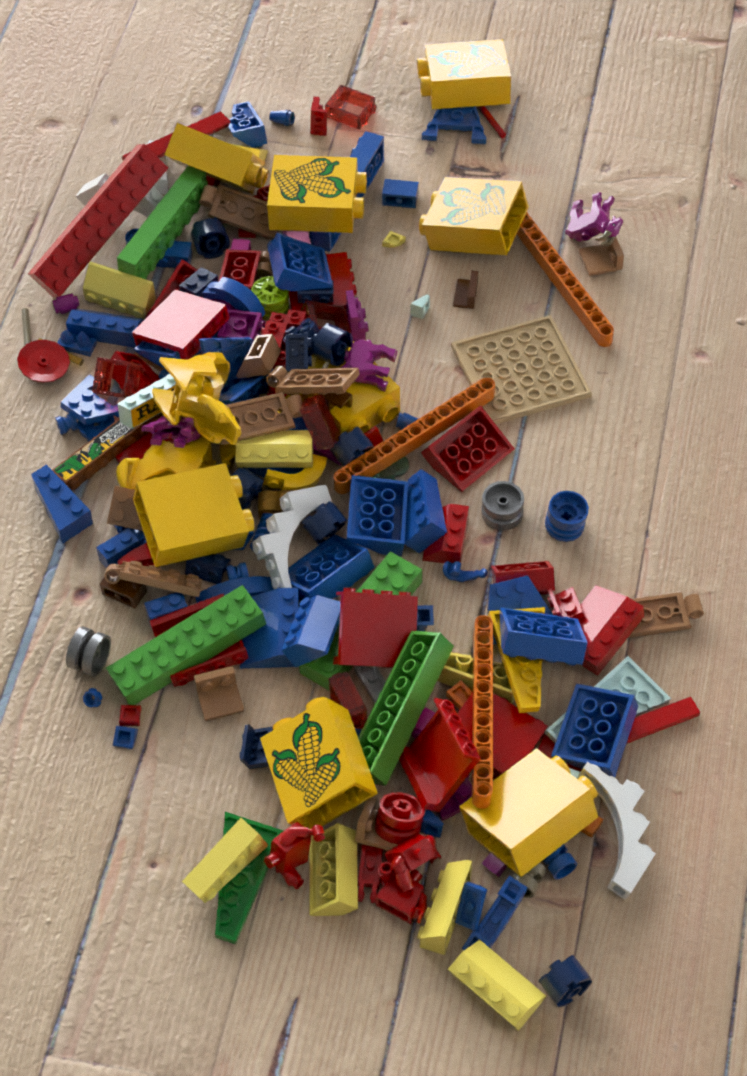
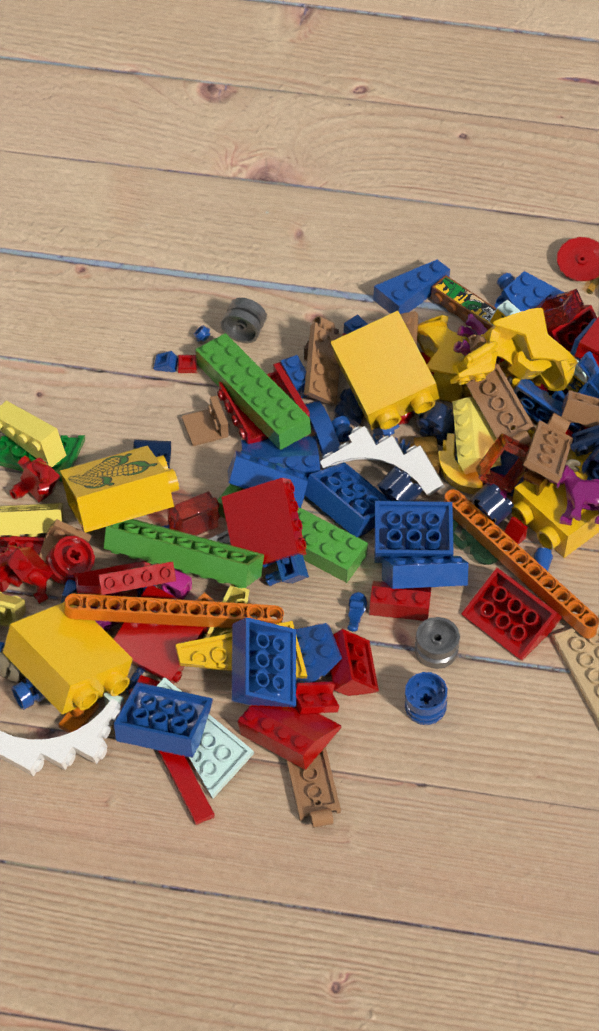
camera: 85 degrees right, 0 degrees up
none -> medium nougat tile [469,334,486,352]

